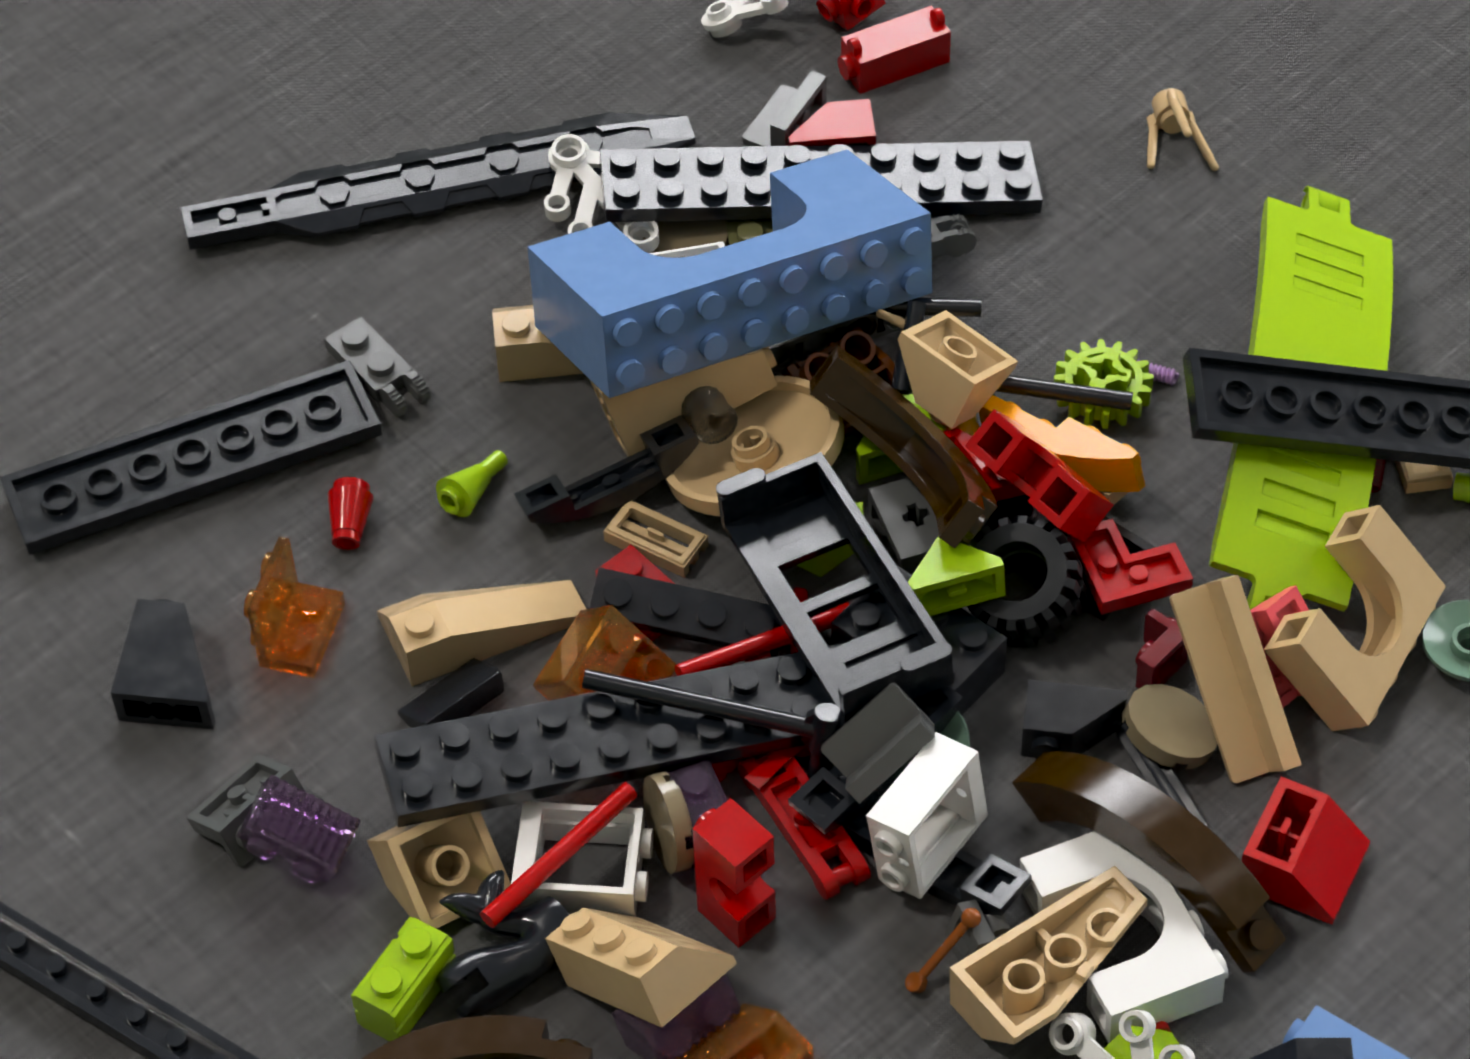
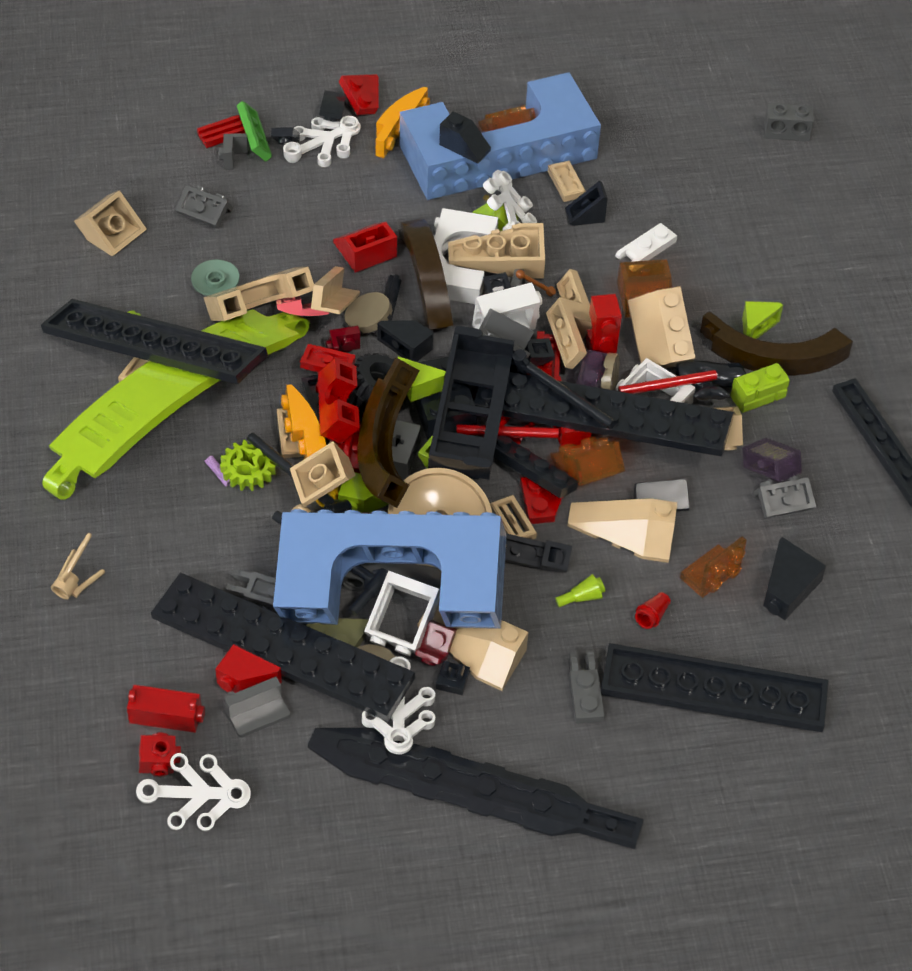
camera: 150 degrees left, 0 degrees up
none -> tan bracket [546,269,592,369]

